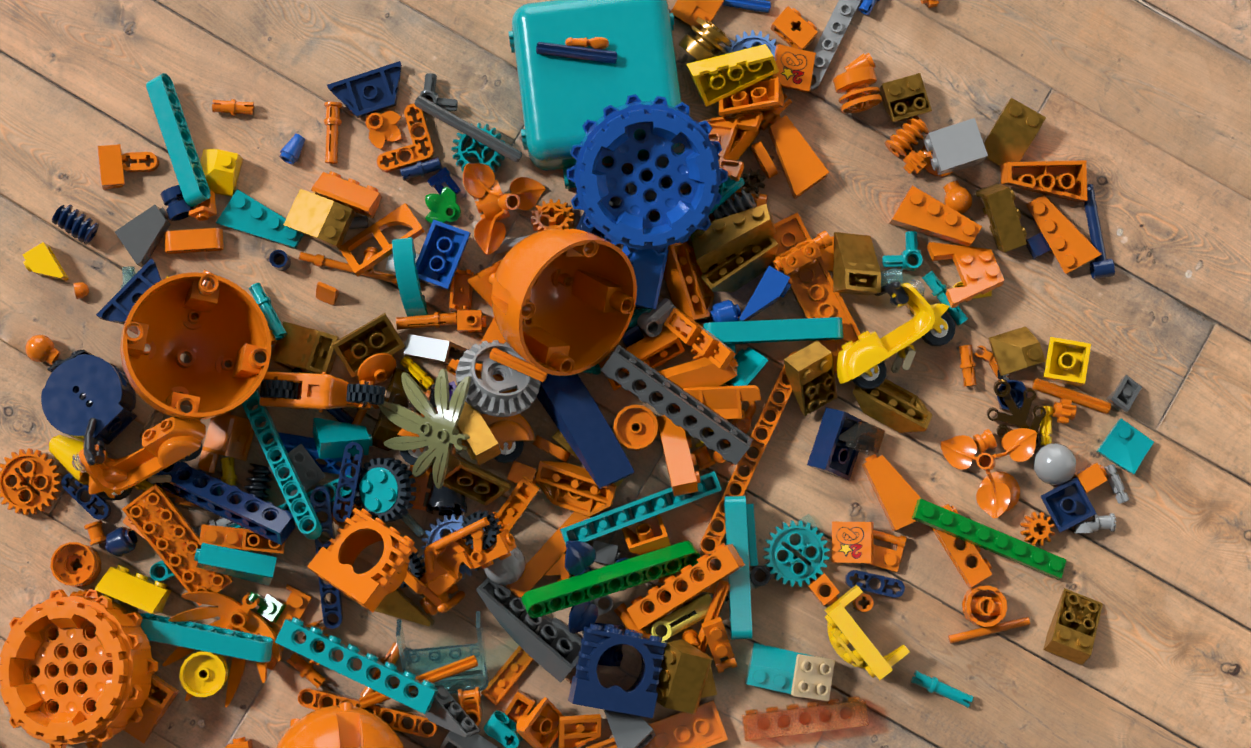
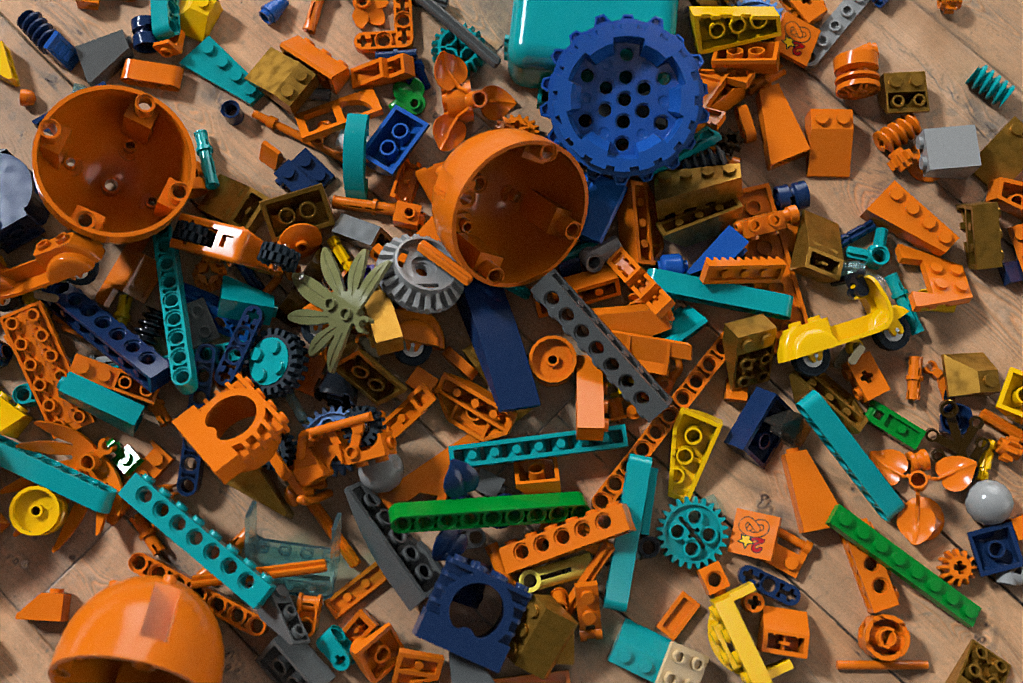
camera: 15 degrees right, 5 degrees down
orange piece [943,181,972,214] -> none
none -> blue slope [44,30,79,71]
none -> orange pin [147,395,173,428]
none -> orange gear [192,259,227,292]
none -> dark blue plate [274,148,336,192]
none -> orange axle [307,503,361,568]
none -> orange slope [350,53,416,90]
none -> orange tile [655,591,701,641]
none -> yellow wedge [668,407,723,503]
none -> orange gear [699,256,787,284]
none -> orange slope [723,379,748,403]
none -> orange slope [756,605,810,659]
none -> dark blue wheel [773,181,810,211]
none -> teal beam [796,390,905,522]
none -> orange slope [805,109,854,178]
none -> dark blue axle [840,220,876,248]
none -> orange brick [841,351,891,404]
none -> green plate [863,400,926,451]
none -> teal piece [965,64,1015,107]

